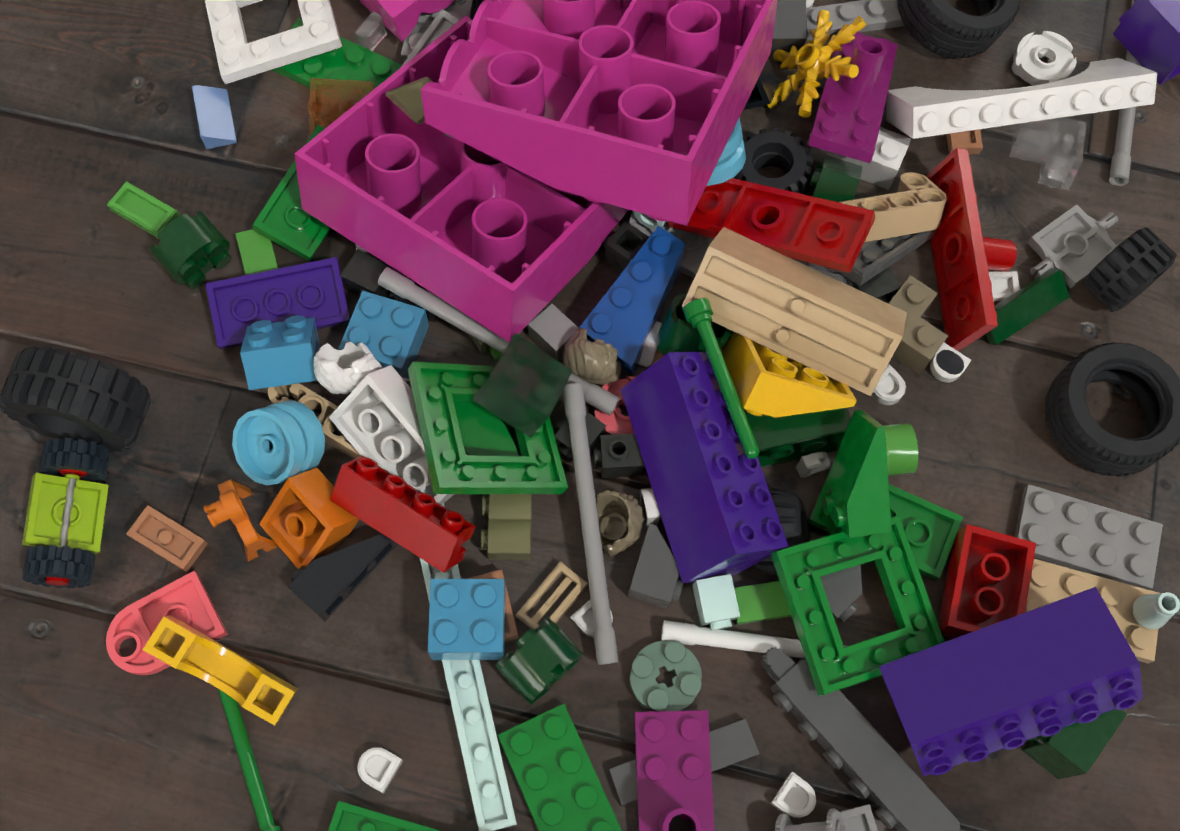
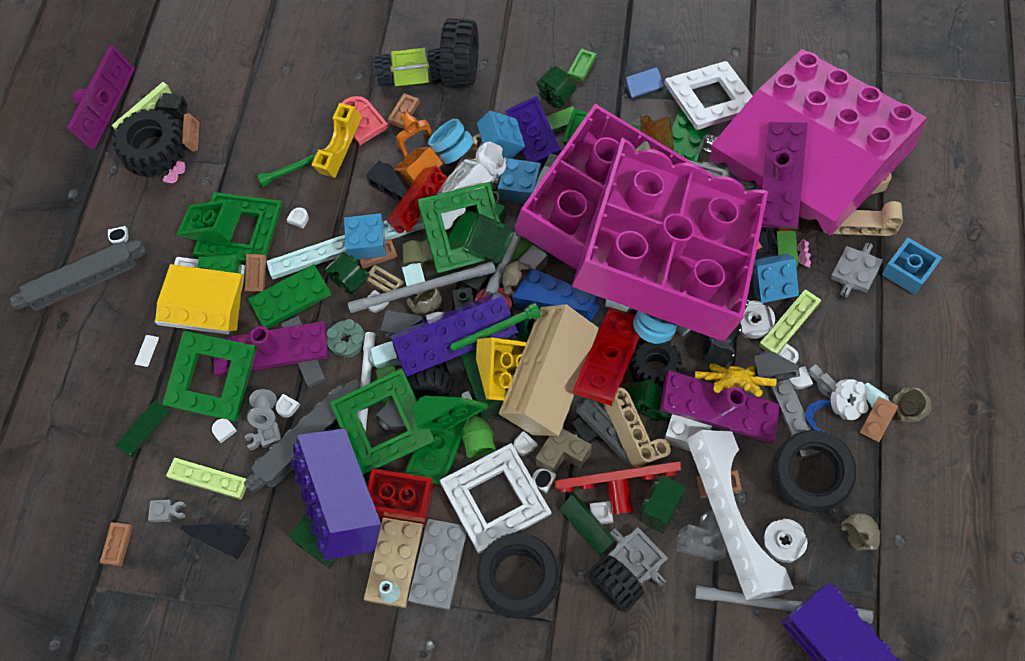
camera: 95 degrees right, 5 degrees down
none -> light aqua brick [402,263,425,286]
none -> white plate [440,443,552,554]
none -> dark green brick [640,475,686,534]

